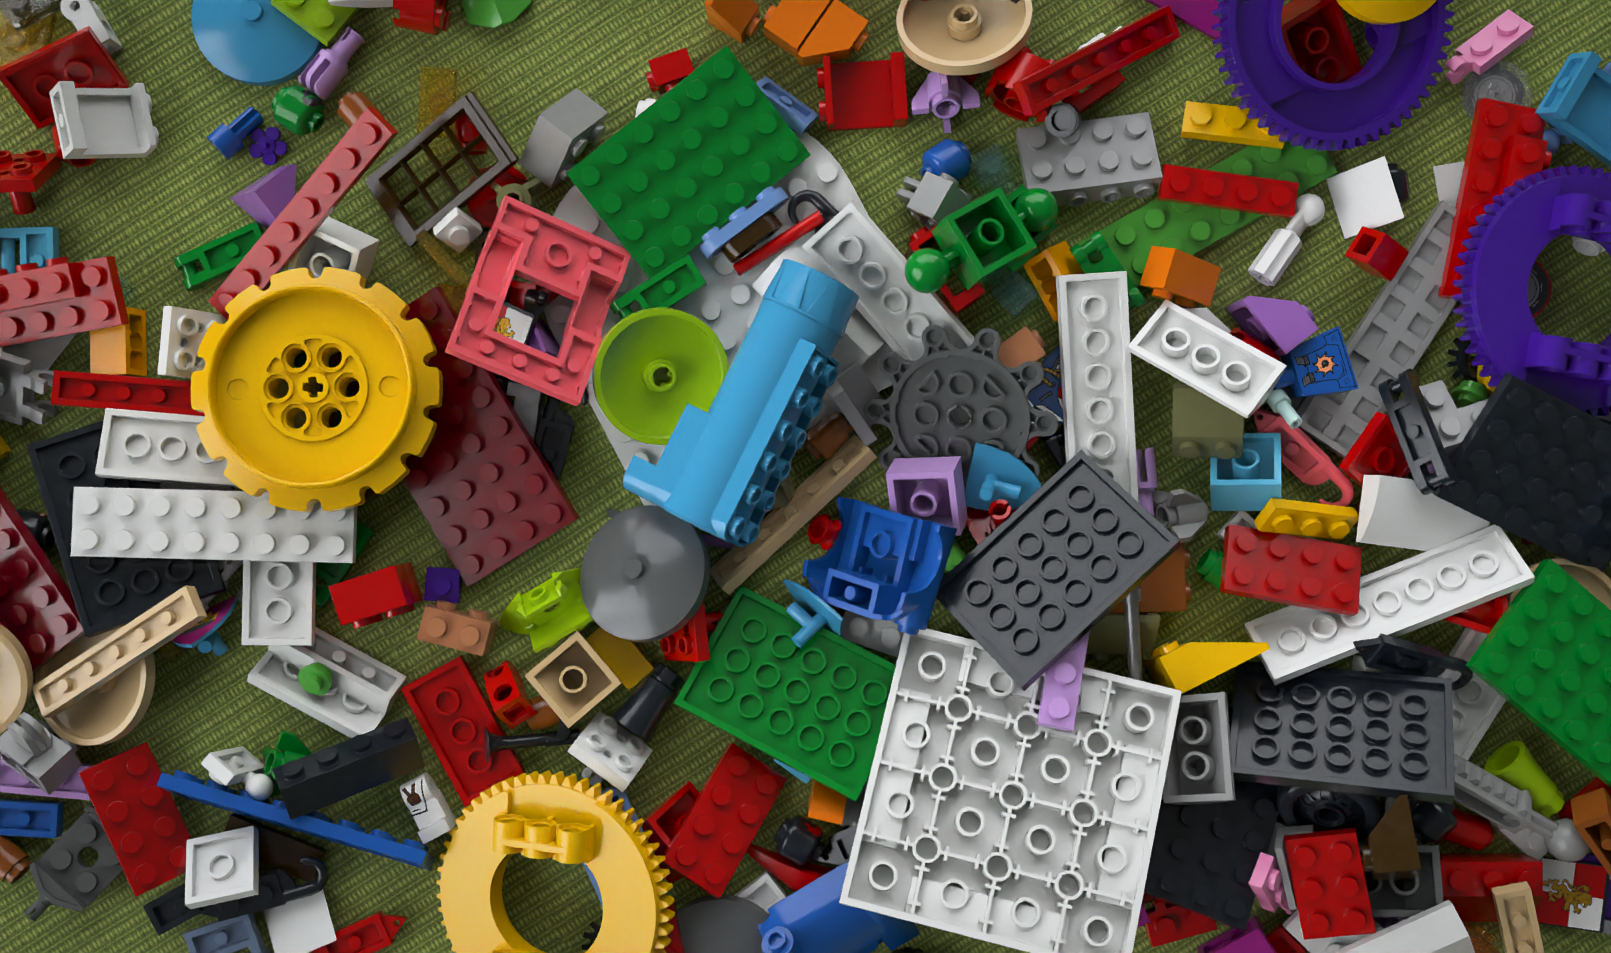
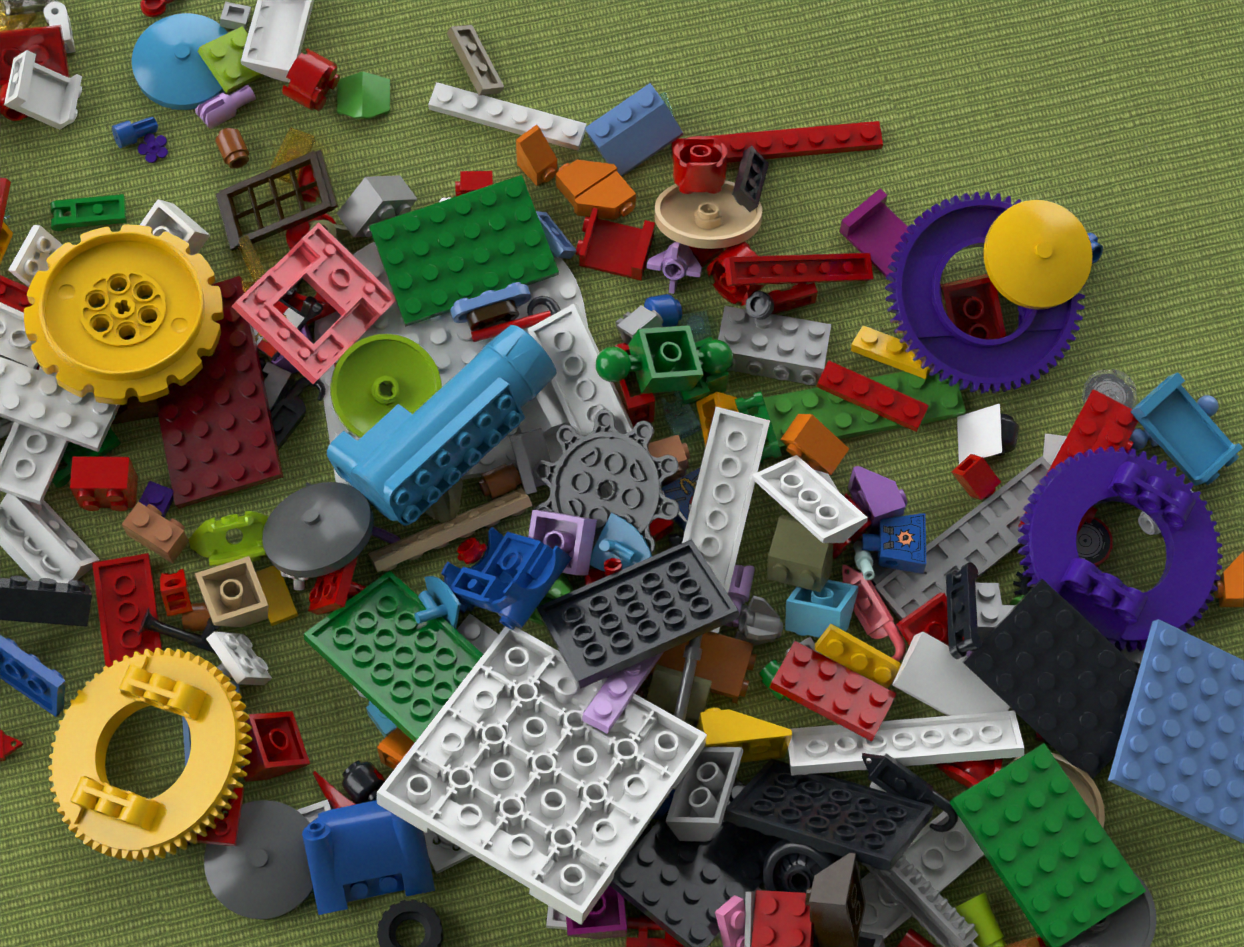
camera: 15 degrees right, 20 degrees down
plate [208,107,399,321] -> none
medium lavender slope [230,164,297,229] -> none
green head [272,85,325,136] -> none
bright green plate [298,662,333,695] -> none
white leg [400,772,457,844] -> none
white plate [433,207,483,253] -> none
green plate [609,254,707,320] -> none
black plant [612,662,685,742] -> none
red plate [662,743,787,898] -> none
white piece [1248,193,1325,286] -> none
black head [1409,800,1458,844] -> none
bright pink plate [1444,9,1534,85] -> none

